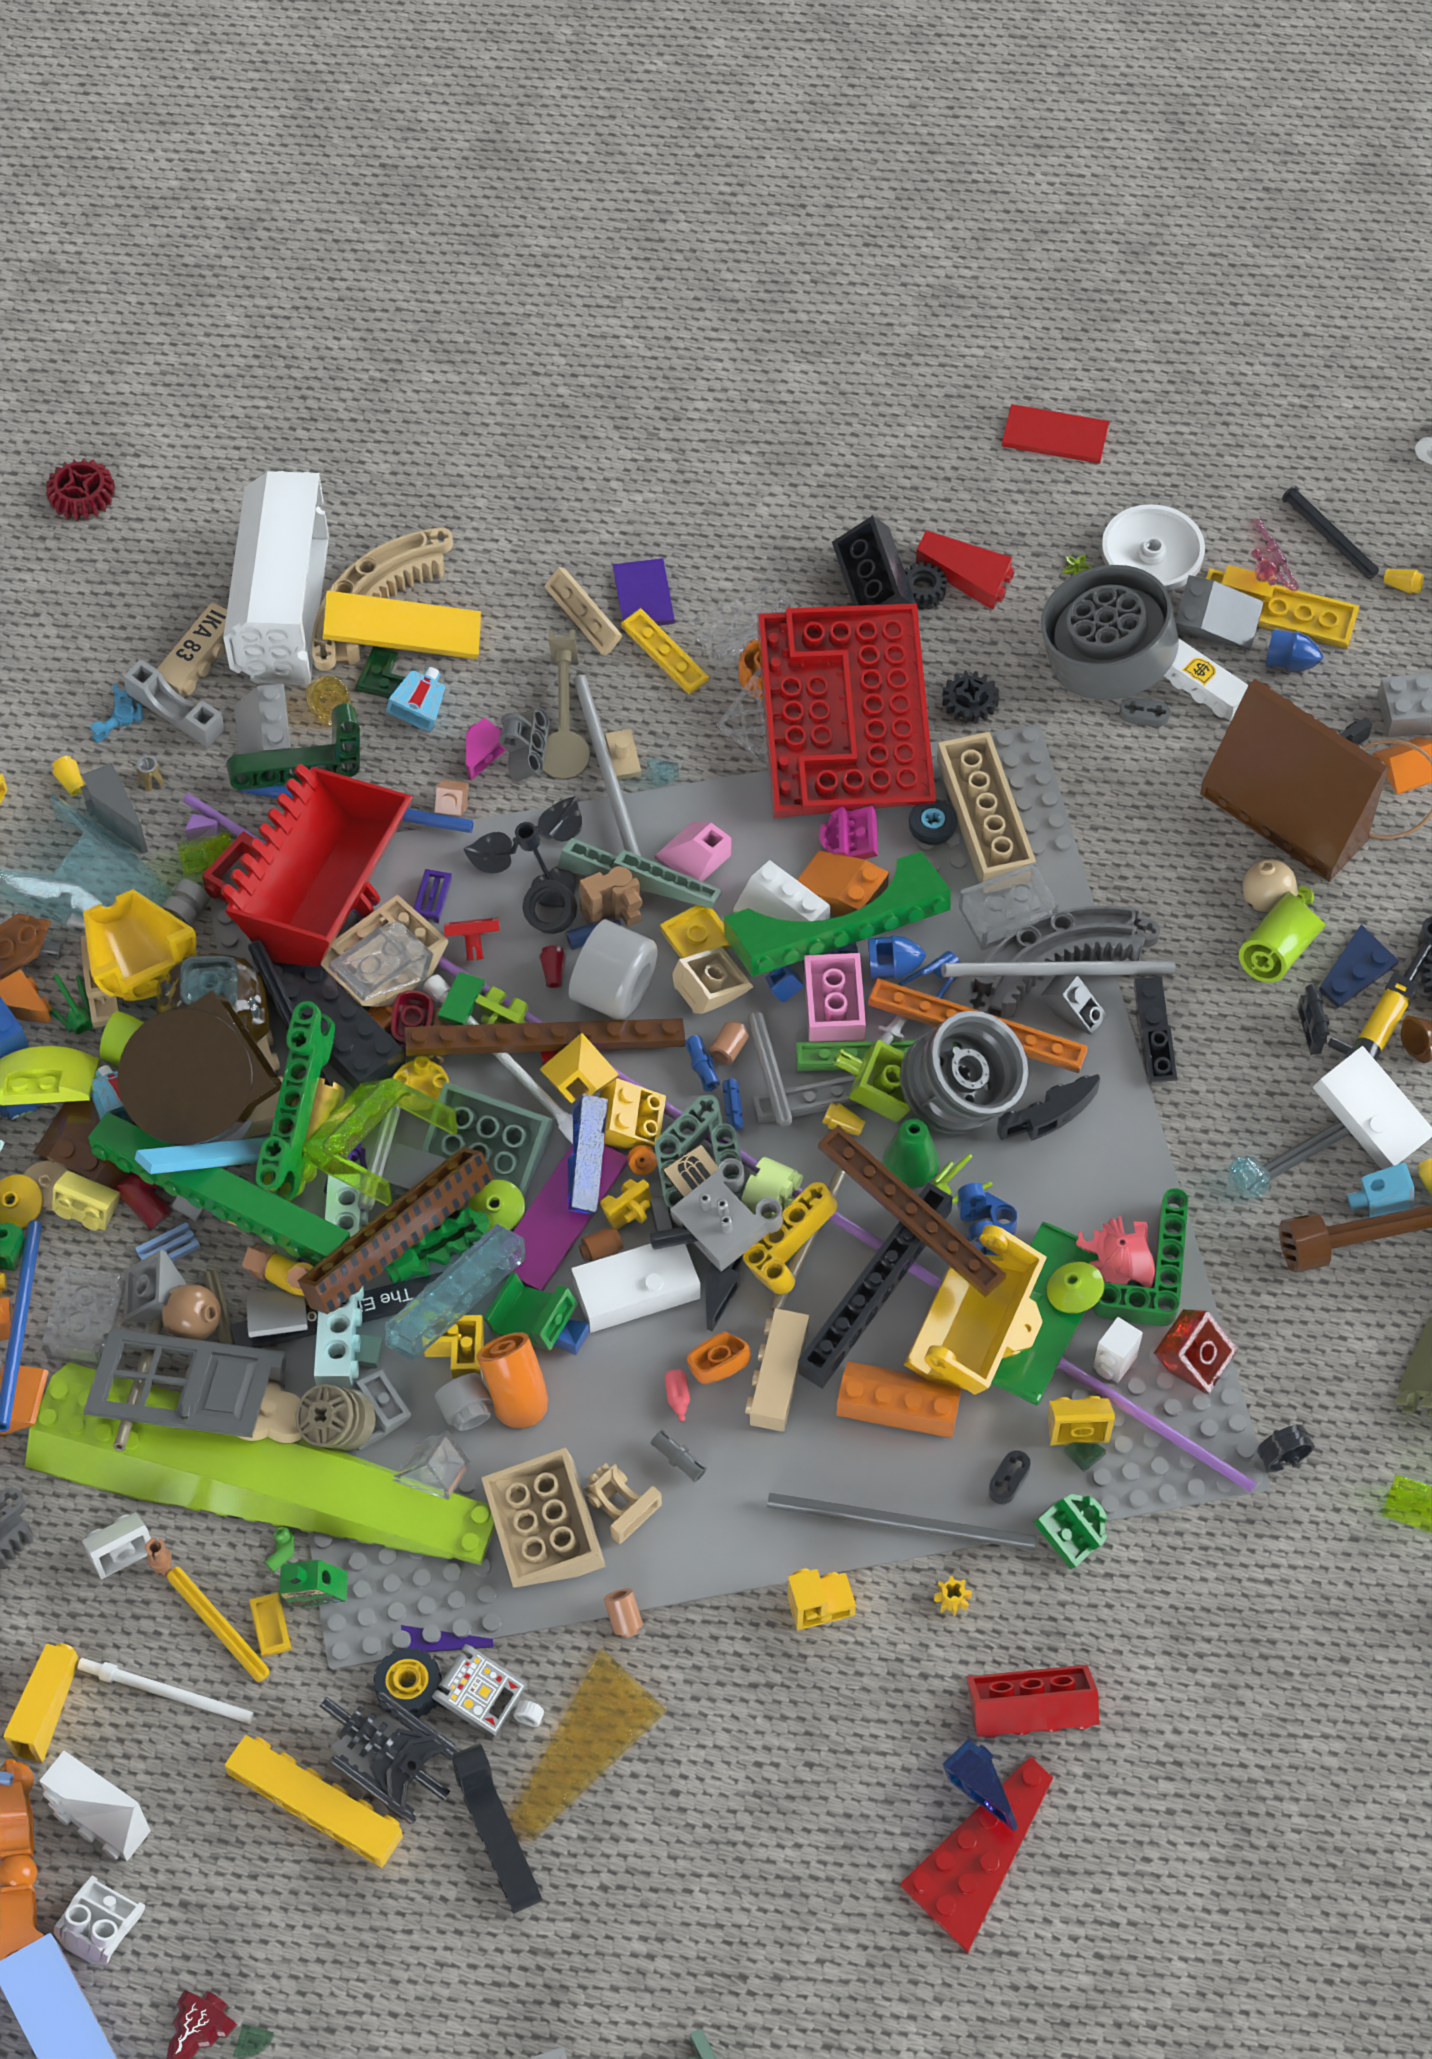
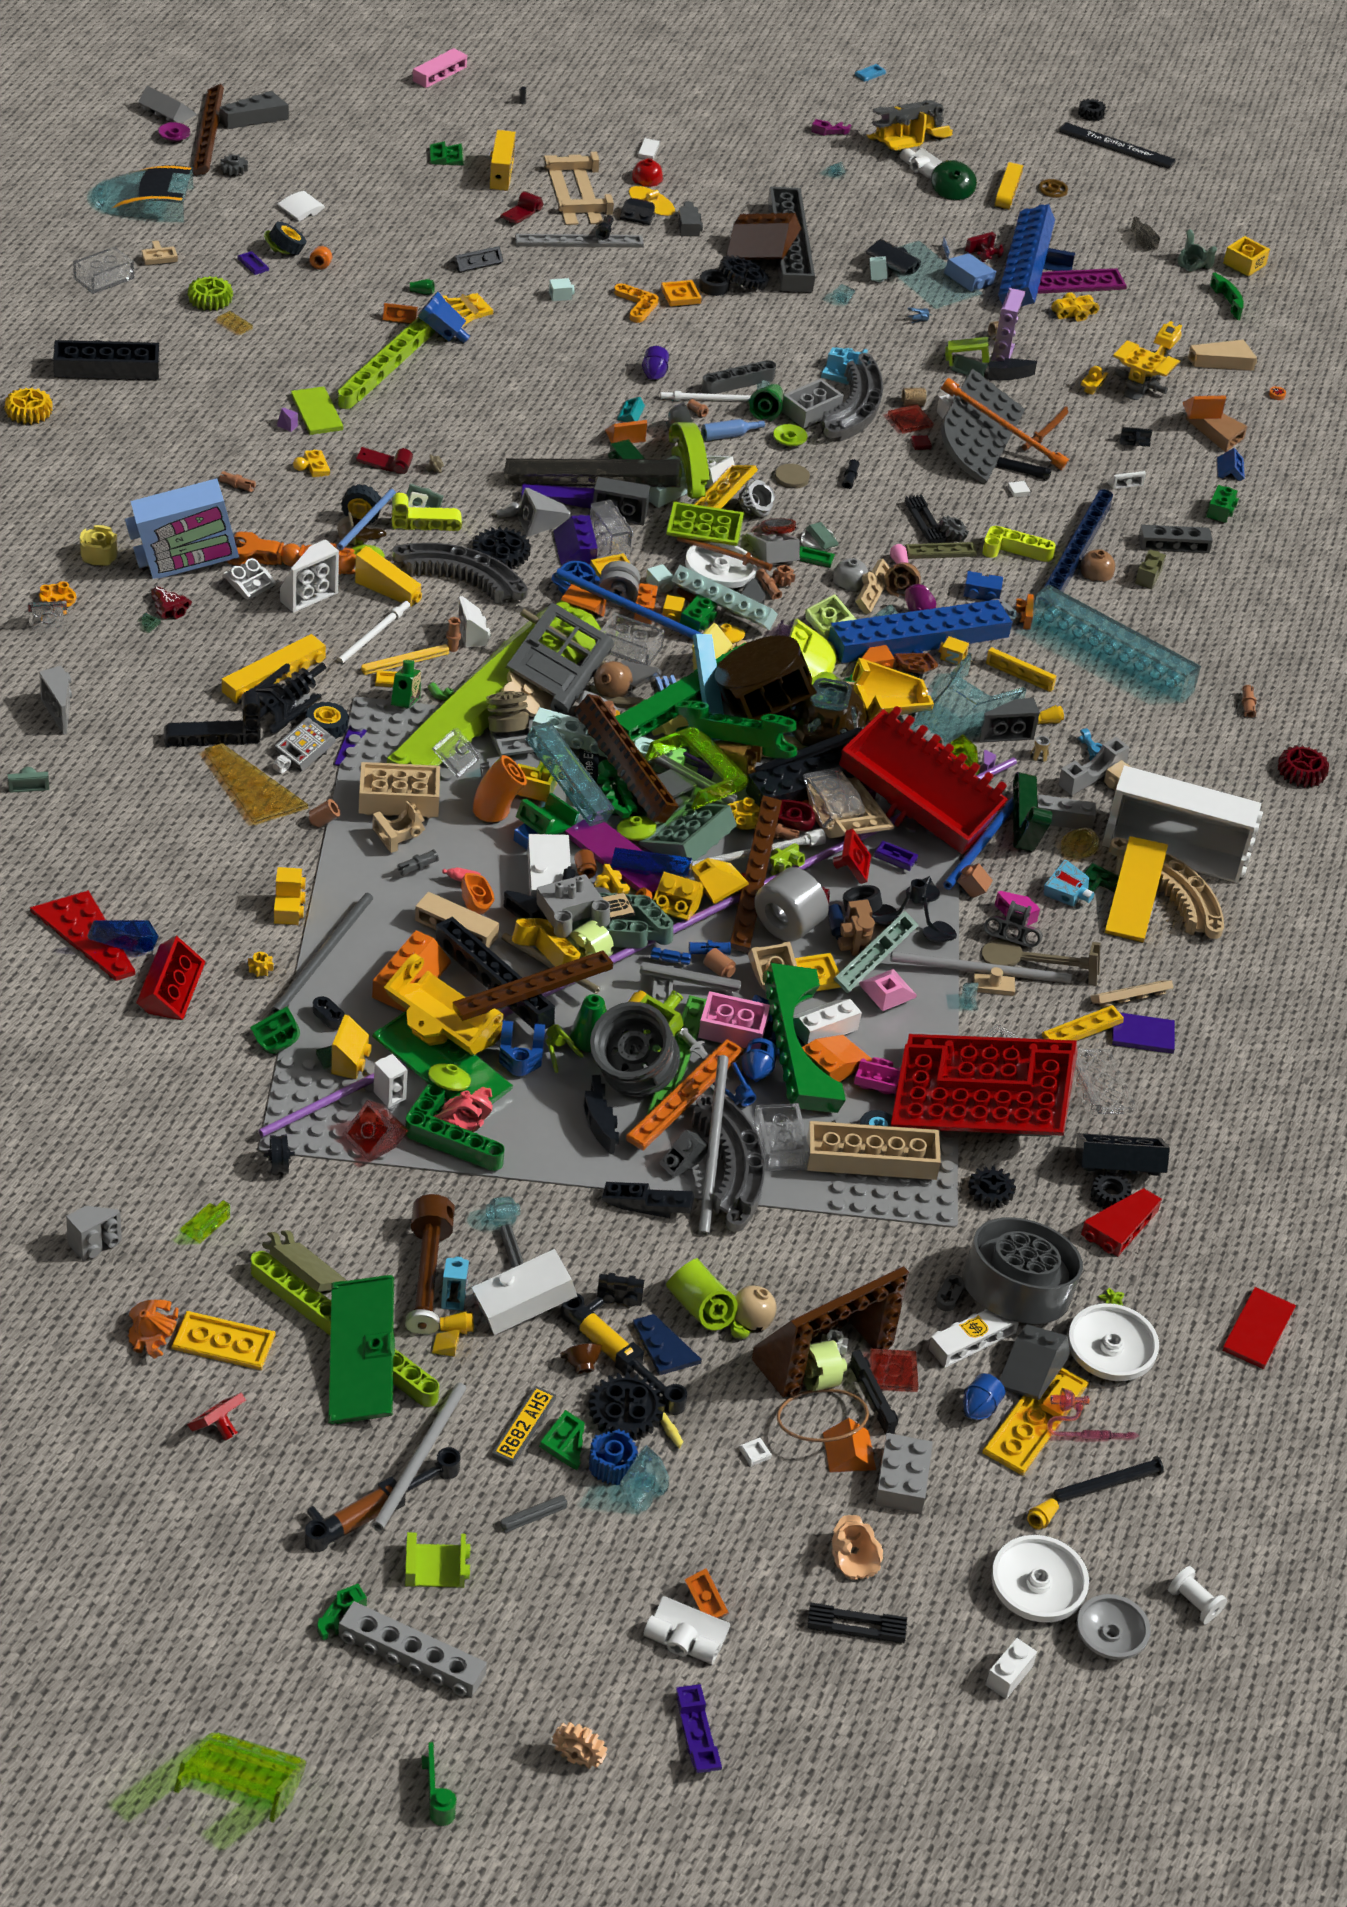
camera: 100 degrees right, 15 degrees down
green tile [438,972,485,1025] -> none

